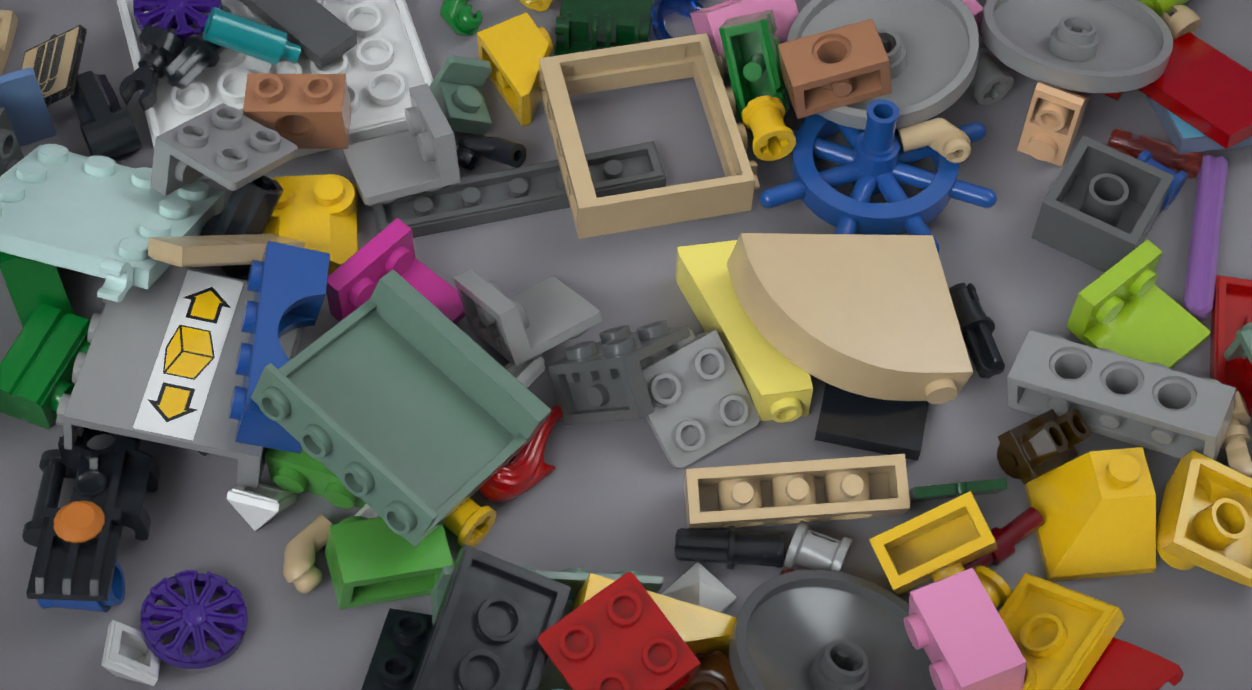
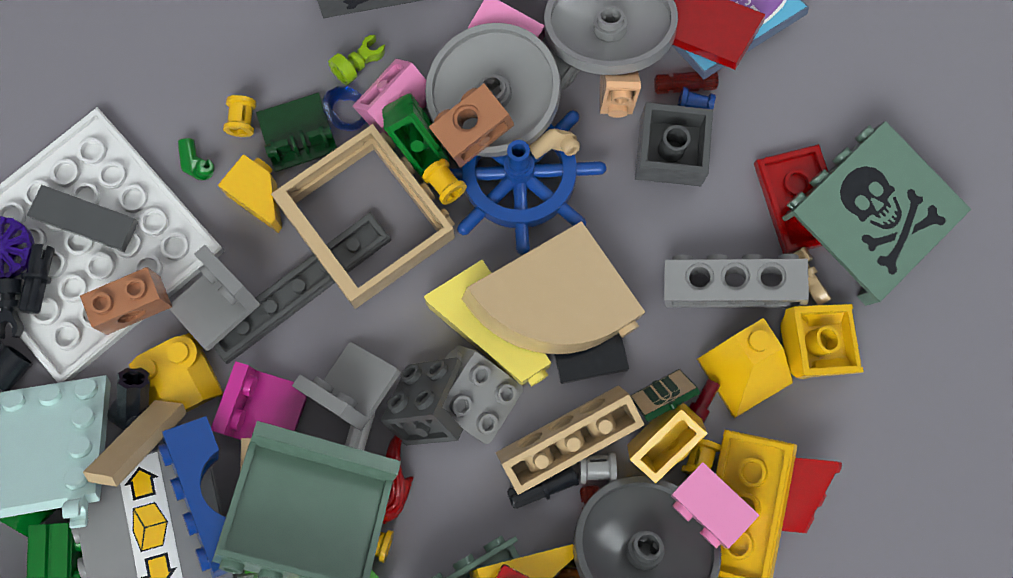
camera: 25 degrees left, 20 degrees up
light grey bracket [150,103,298,196] -> none
teal cylinder [203,7,301,65] -> none
sand green bracket [429,55,492,136] -> none
black arm [456,136,526,170] -> none
white slope [661,562,737,613] -> none
black axle [949,283,1005,379] -> none
dark brown hips [997,408,1091,484] -> none
lime bracket [1066,239,1210,369] -> none
medium lavender axle [1183,154,1228,320] -> none

